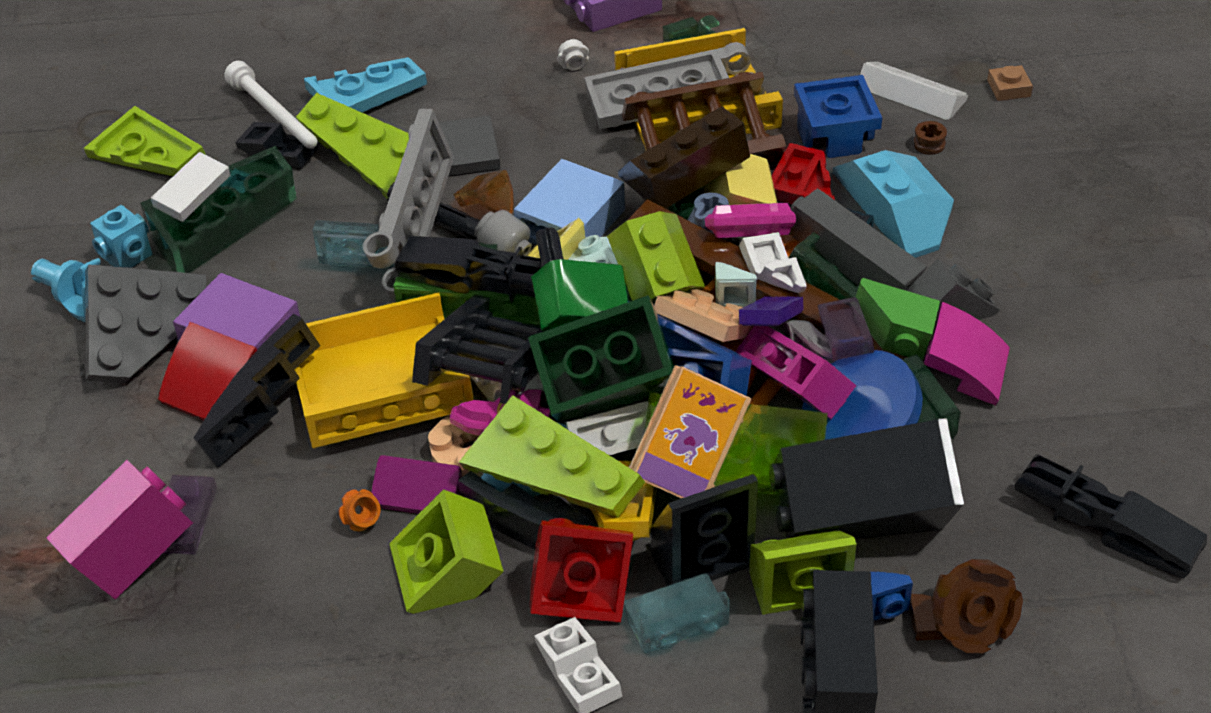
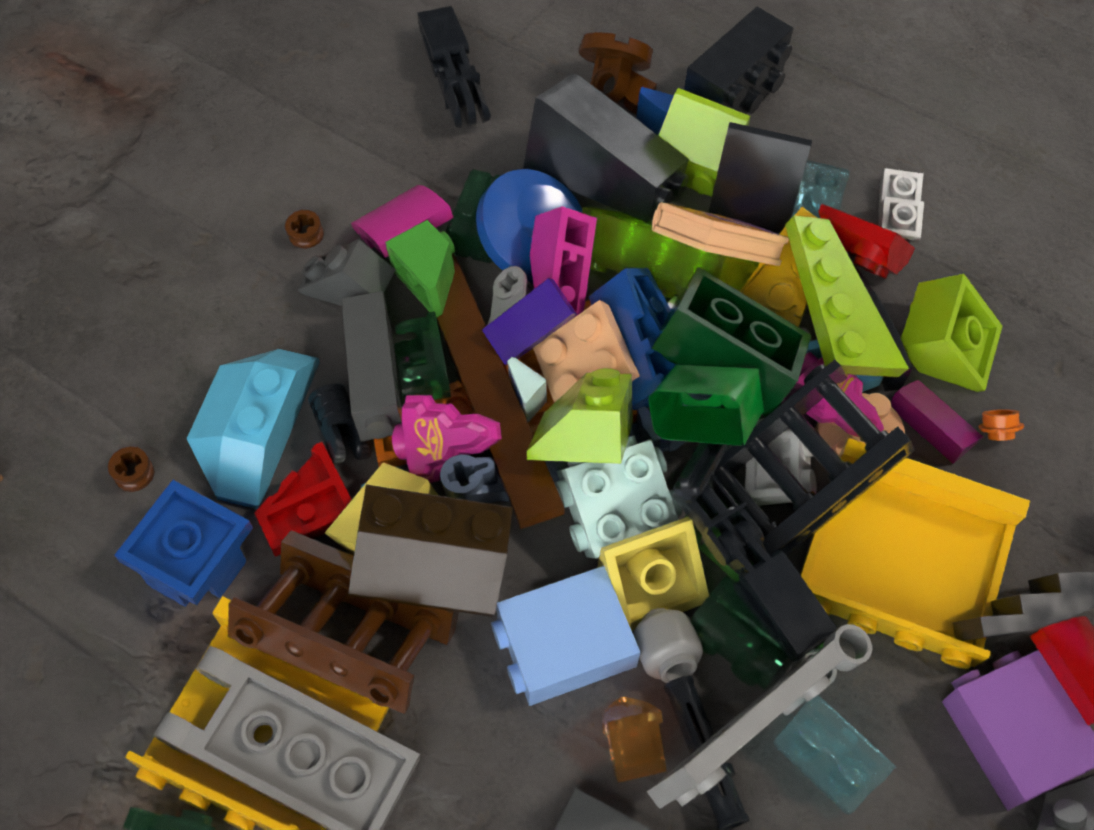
camera: 145 degrees left, 15 degrees up
white slope [739,232,807,293] -> none
clear purple tile [817,297,874,360] -> none
white slope [860,62,968,120] -> none
none -> reddish brown bush [285,210,324,249]

